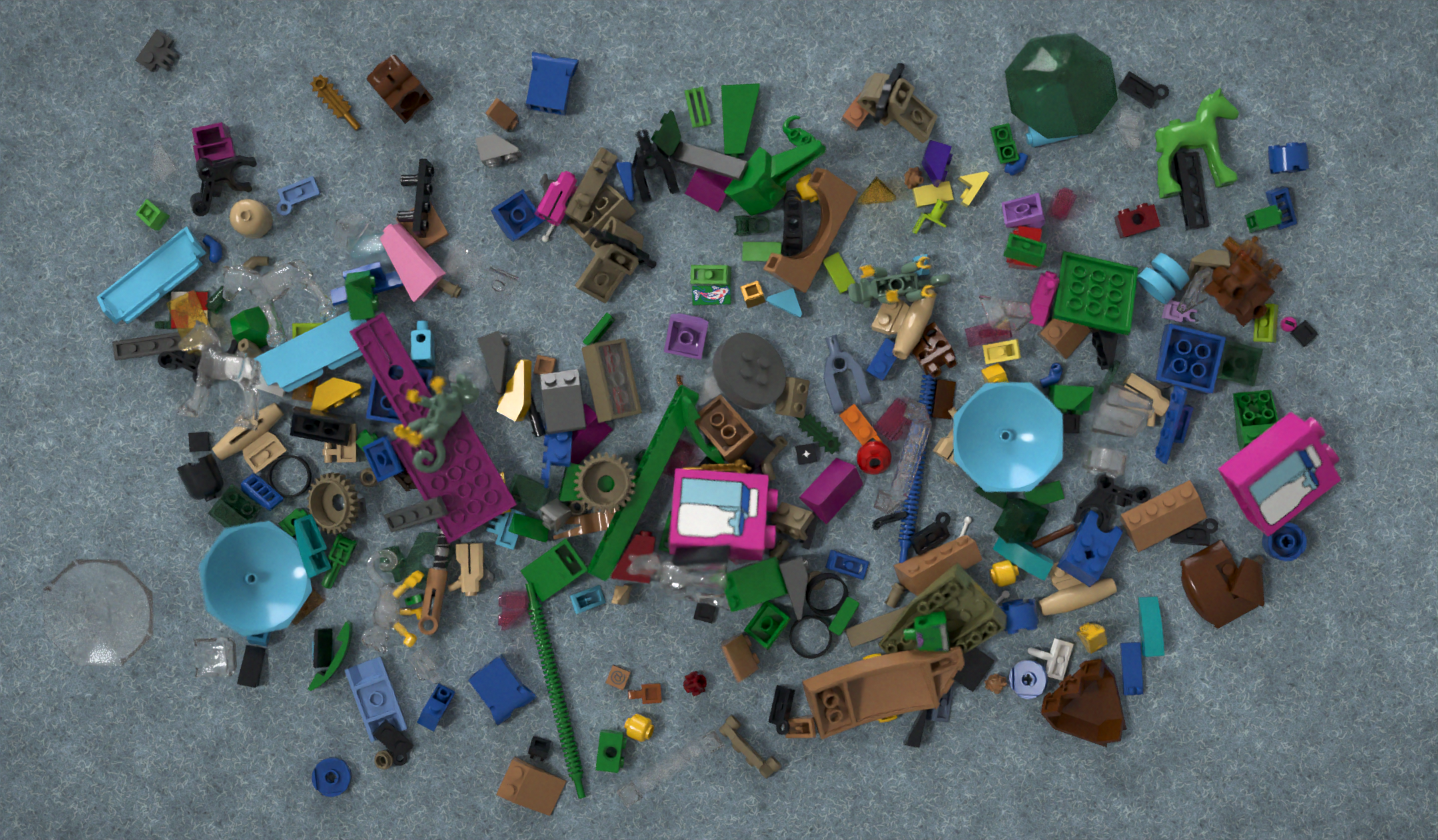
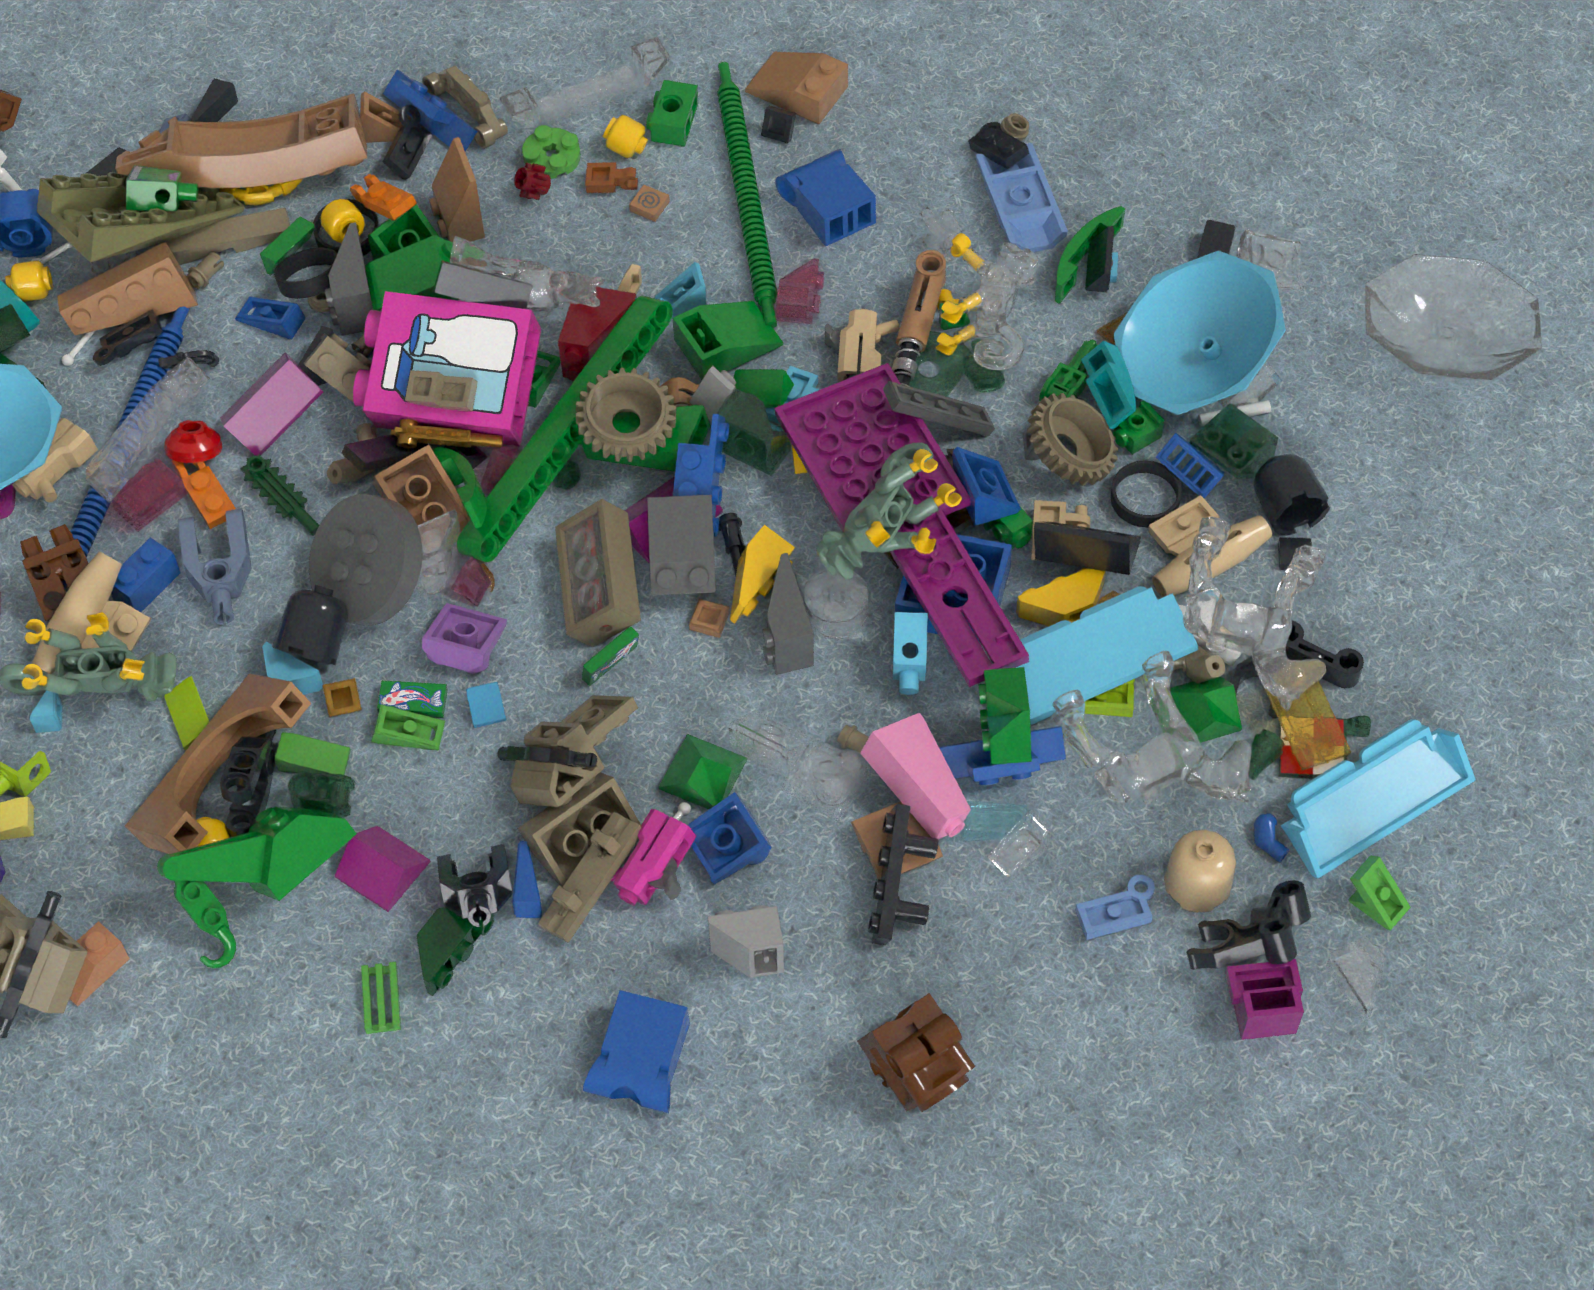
camera: 170 degrees left, 30 degrees down
dark grey tile [112,331,192,361] -> none
dark grey hinge [135,29,179,72] -> none
dark tan arm [242,256,269,276] -> none
pearl gold piece [310,74,361,131] -> none
blue plate [312,757,352,797] -> none
dark tan plate [360,468,378,487] -> none
blue slope [417,683,455,732] -> none
medium nougat slope [485,98,519,133] -> none
dark grey tile [673,142,749,181] -> none
green slope [721,83,760,159] -> none
dark tan bracket [775,377,810,418] -> none
black tile [795,443,817,465] -> none
clear yellow slope [856,176,896,205] -> none
medium nougat plant [904,167,924,189] -> none
reddish brown slope [932,379,956,420] -> none
medium nougat plant [984,674,1007,694] -> none
plate [1009,660,1048,699] -> none
none -> black cylinder [272,585,348,665]
none -> yellow head [321,199,365,243]
none -> orange hinge [349,174,417,221]
none -> blue bracket [383,70,478,152]
none -> dark tan slope [405,370,478,412]
none -> clear pink slope [451,557,491,606]
none -> dark azure slope [466,682,506,728]
none -> bright green plate [522,125,581,179]
none -> green slope [658,734,747,809]

